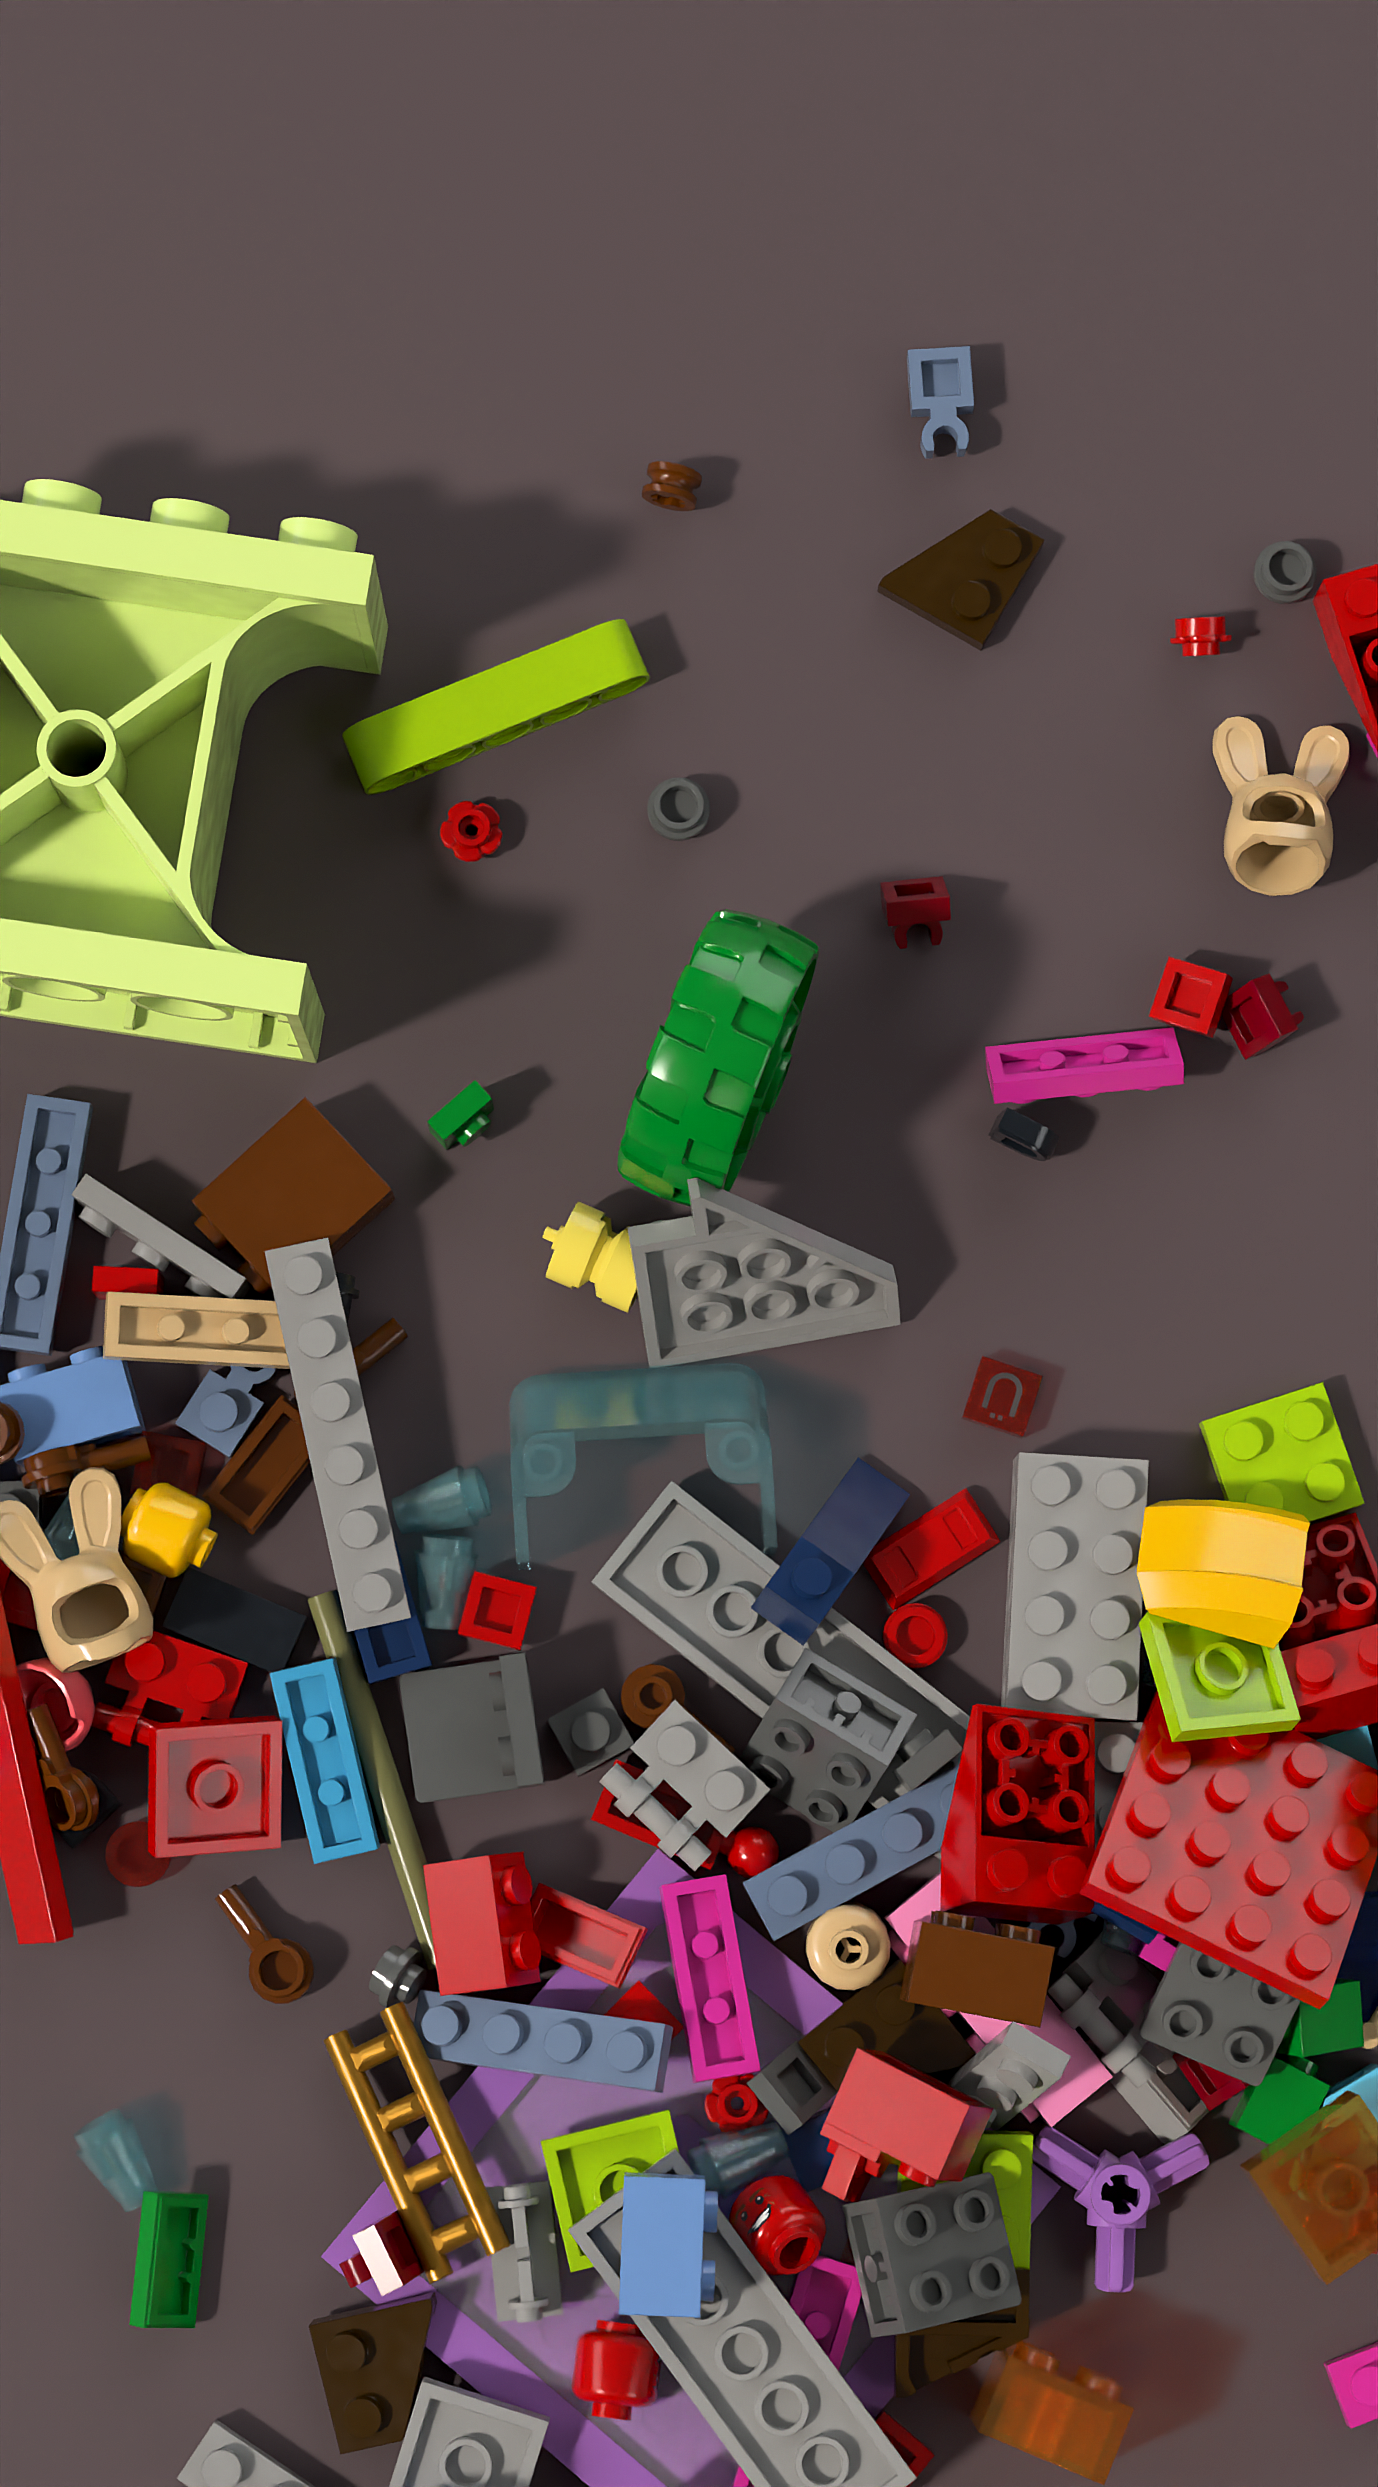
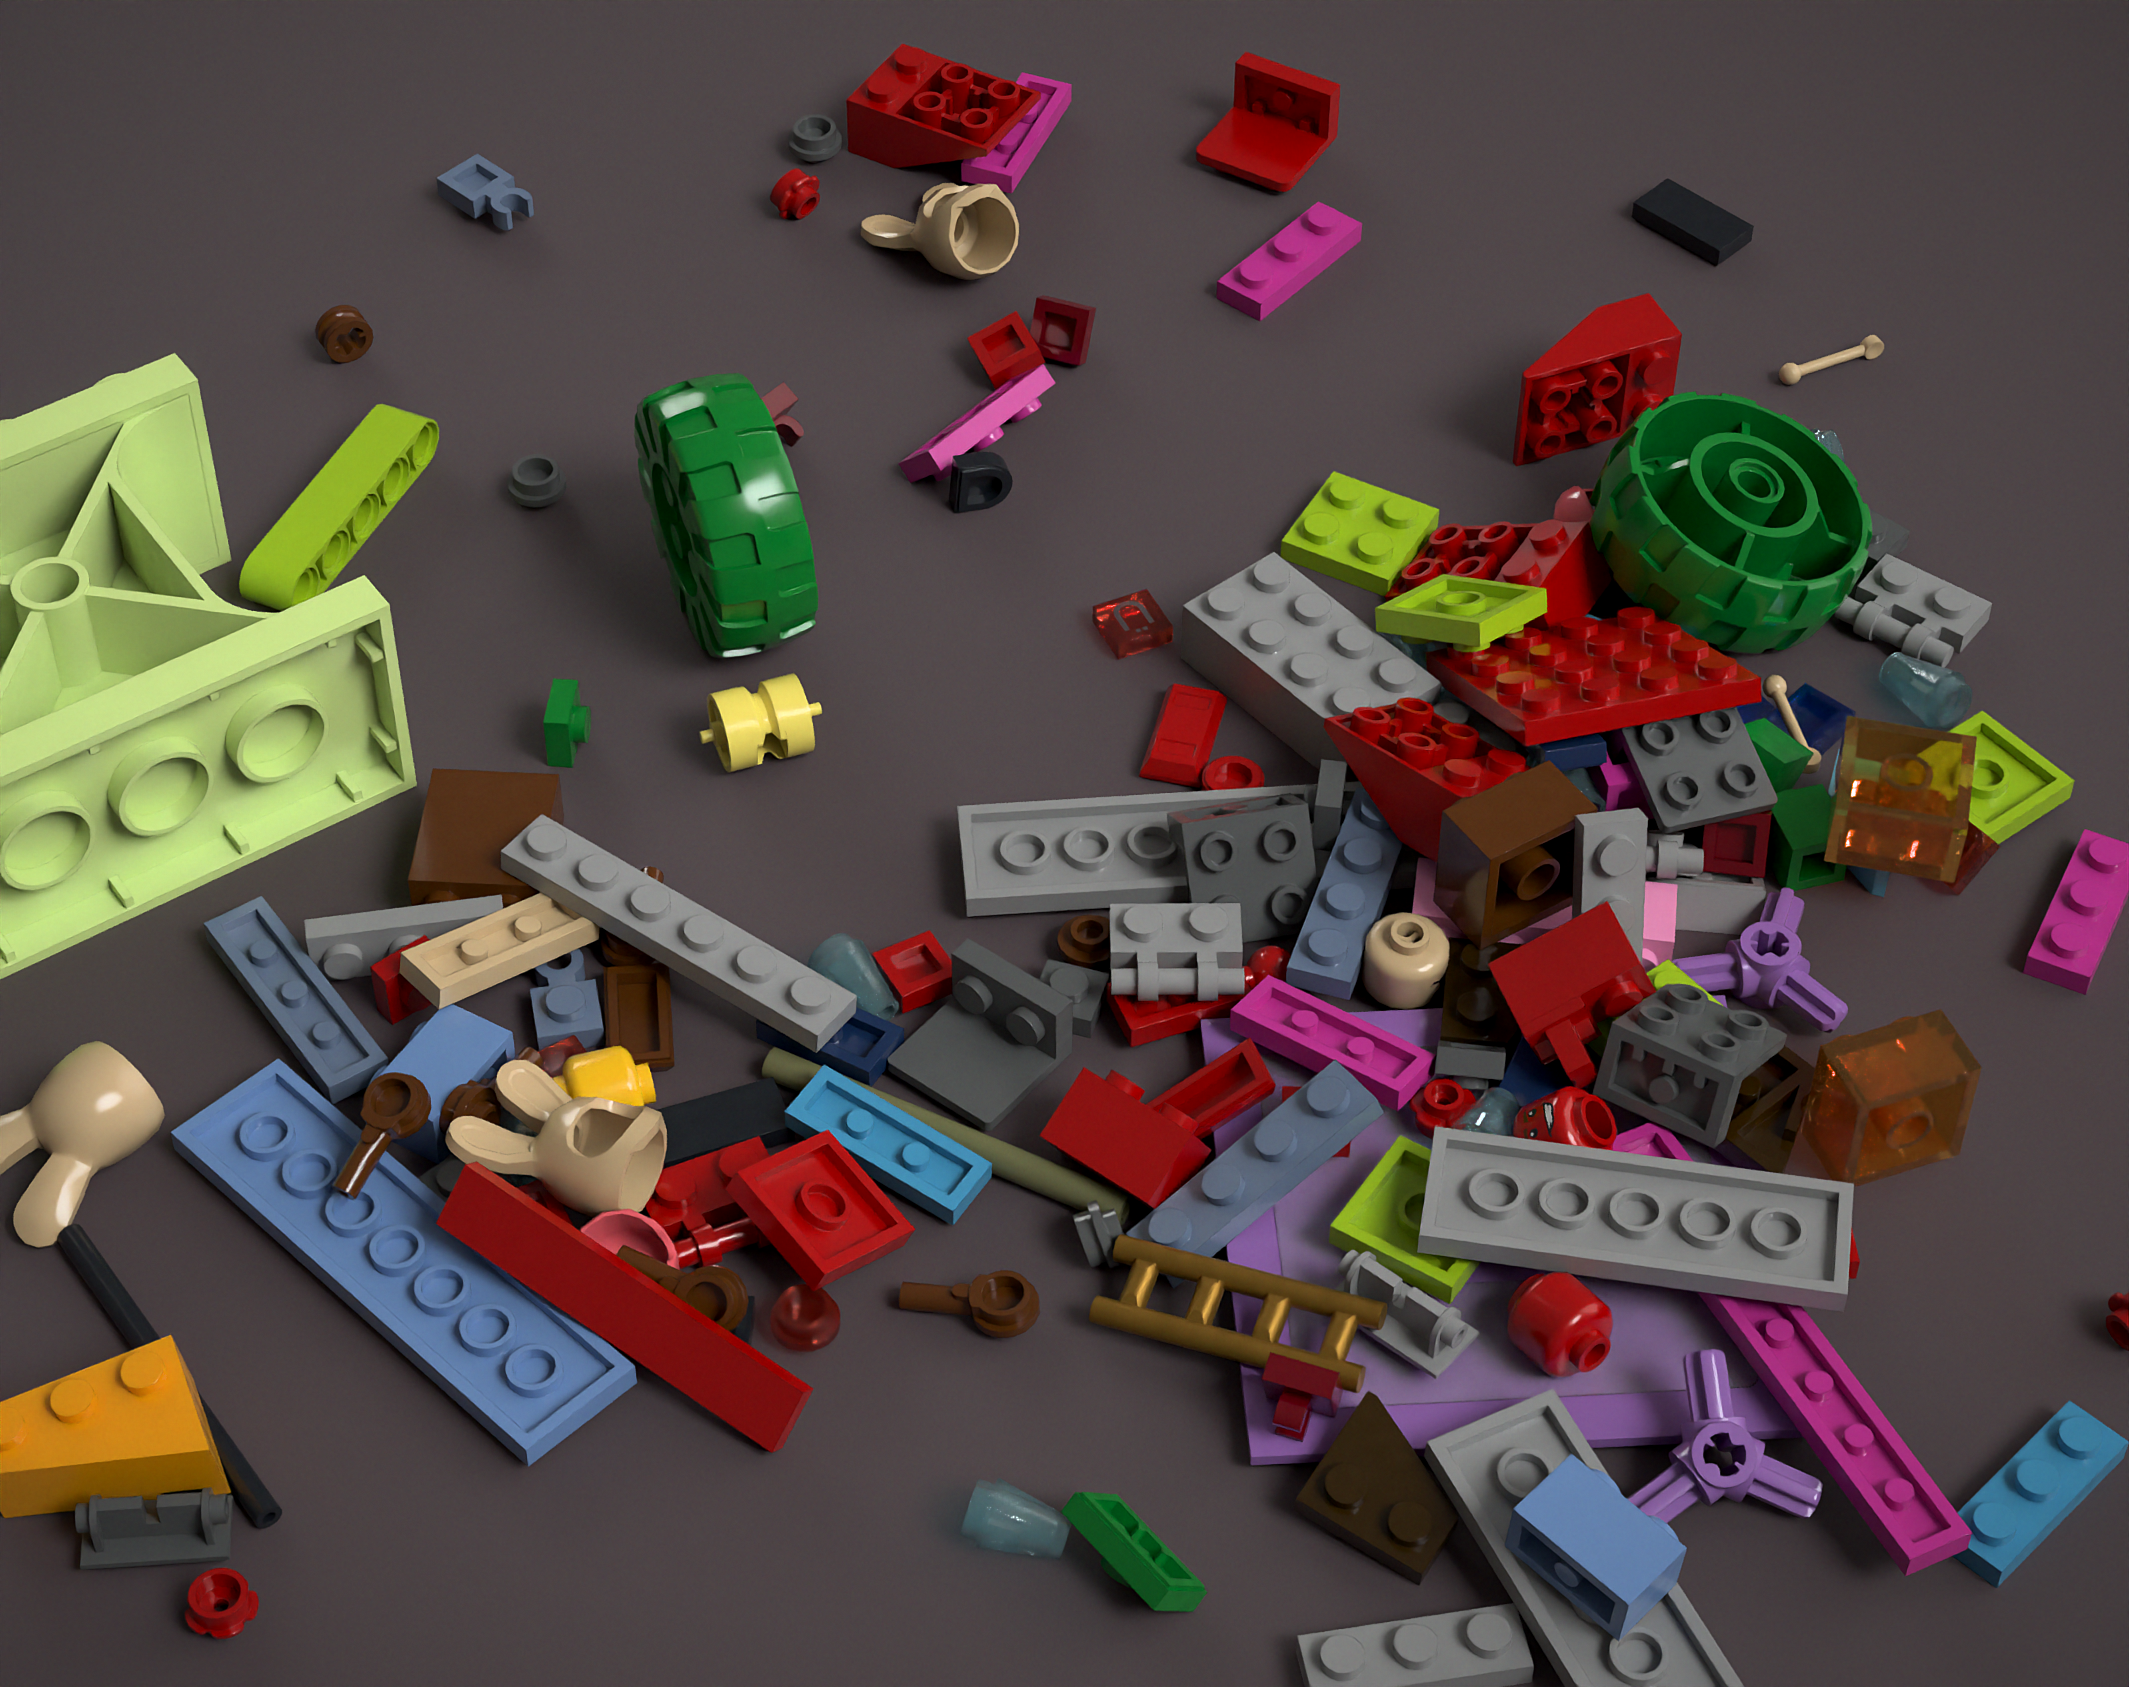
camera: 40 degrees left, 35 degrees down
clear light blue cone [392,1464,492,1535] -> none
red plate [440,801,503,862] -> none
clear light blue windscreen [509,1363,778,1570] -> none
medium blue brick [619,2172,718,2318] -> none
light grey wing [627,1178,901,1370] -> none
dark blue slope [751,1457,910,1646] -> none
dark brown wing [877,509,1045,651] -> none
yellow slope [1137,1499,1310,1649] -> none

